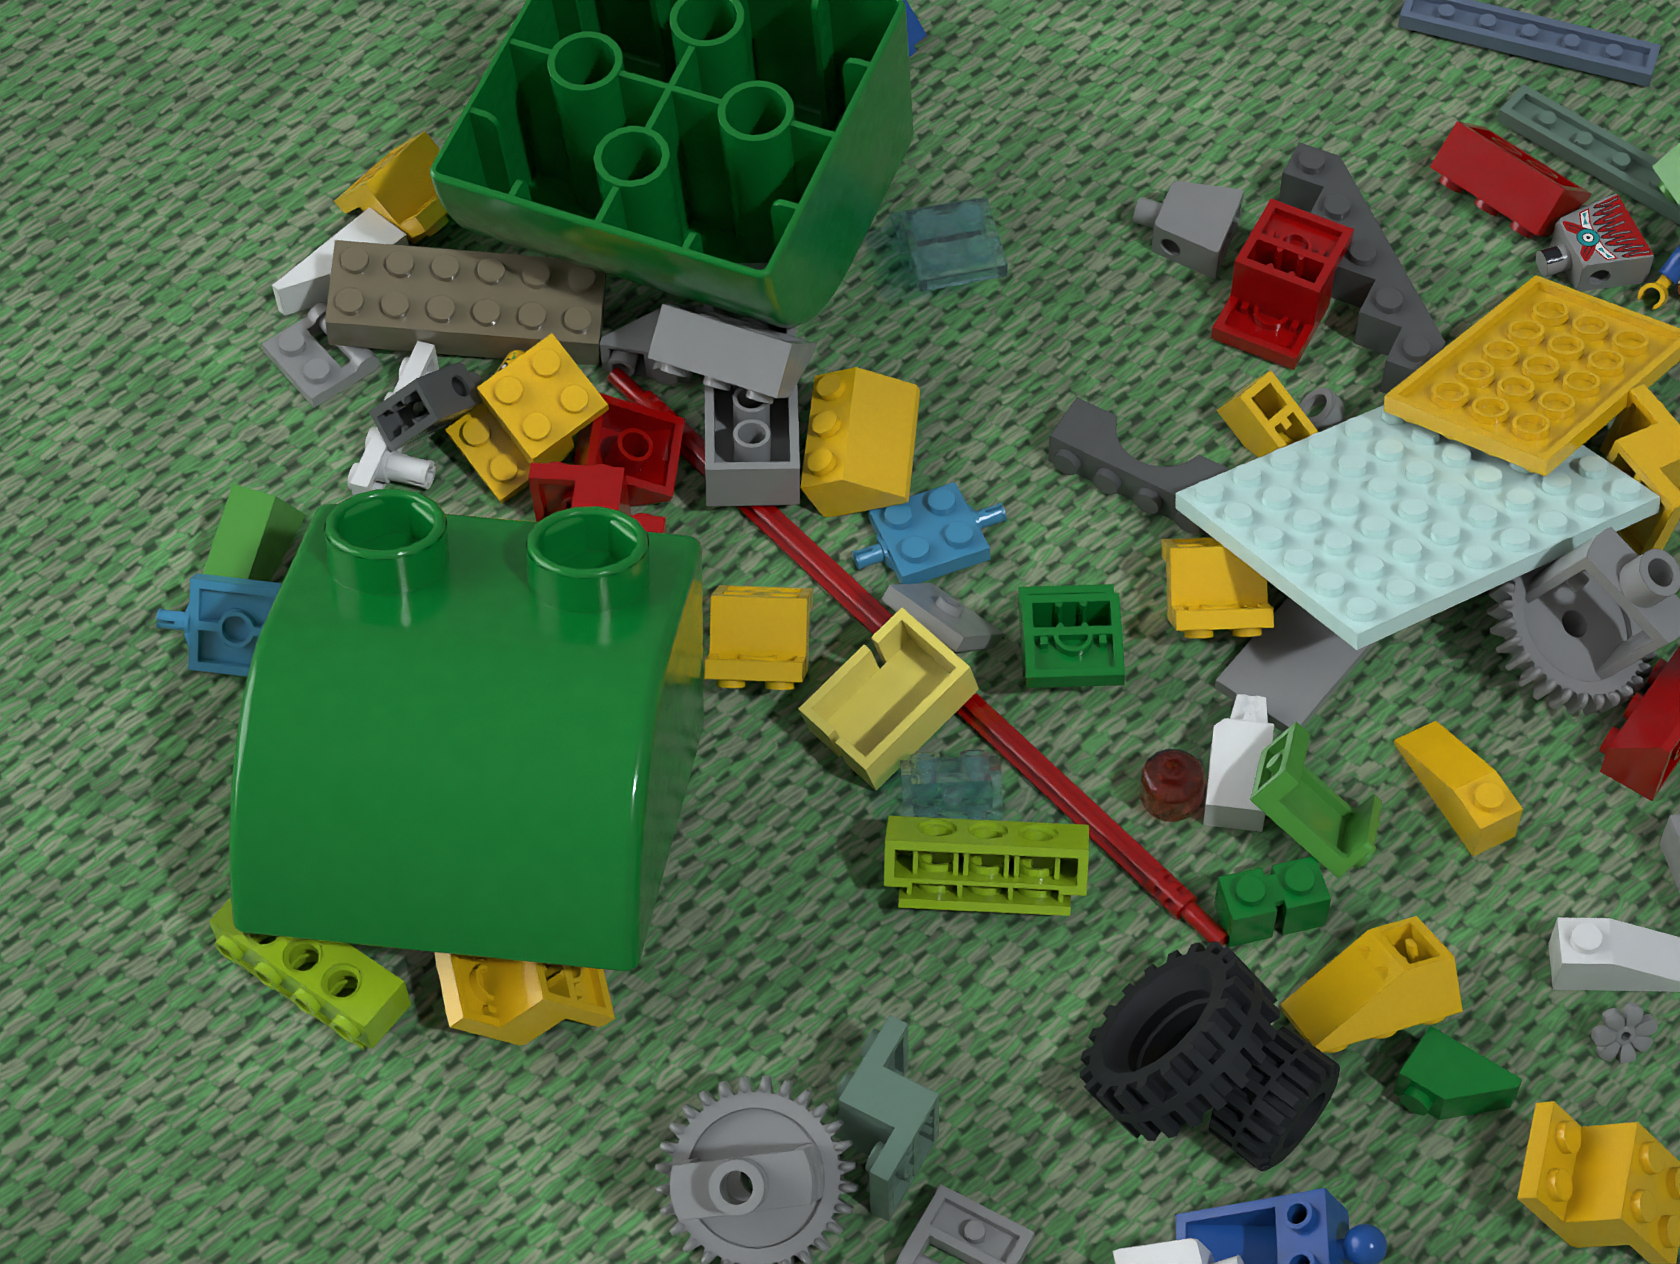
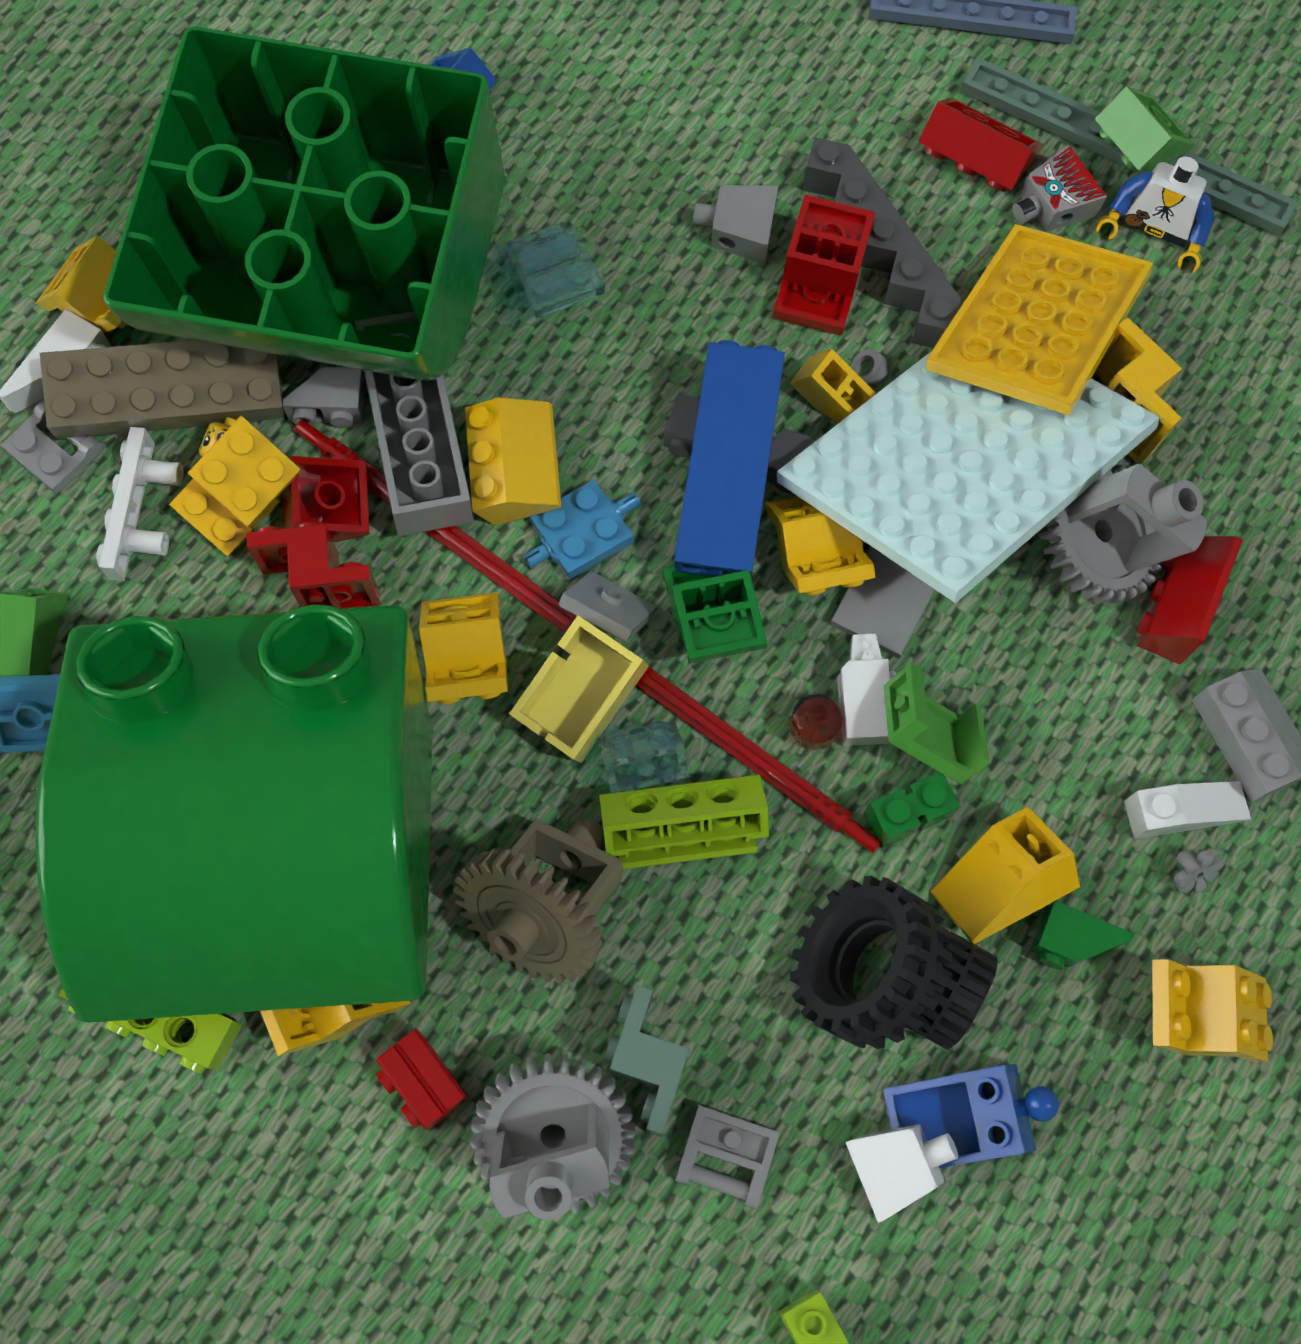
camera: 15 degrees left, 15 degrees up
dark grey torso [369,362,483,452] -> none
light grey slope [648,304,817,404] -> none
yellow slope [1394,721,1523,857] -> none
none -> red brick [375,1028,470,1131]
none -> dark tan piece [453,818,623,983]
none -> blue brick [674,340,785,580]

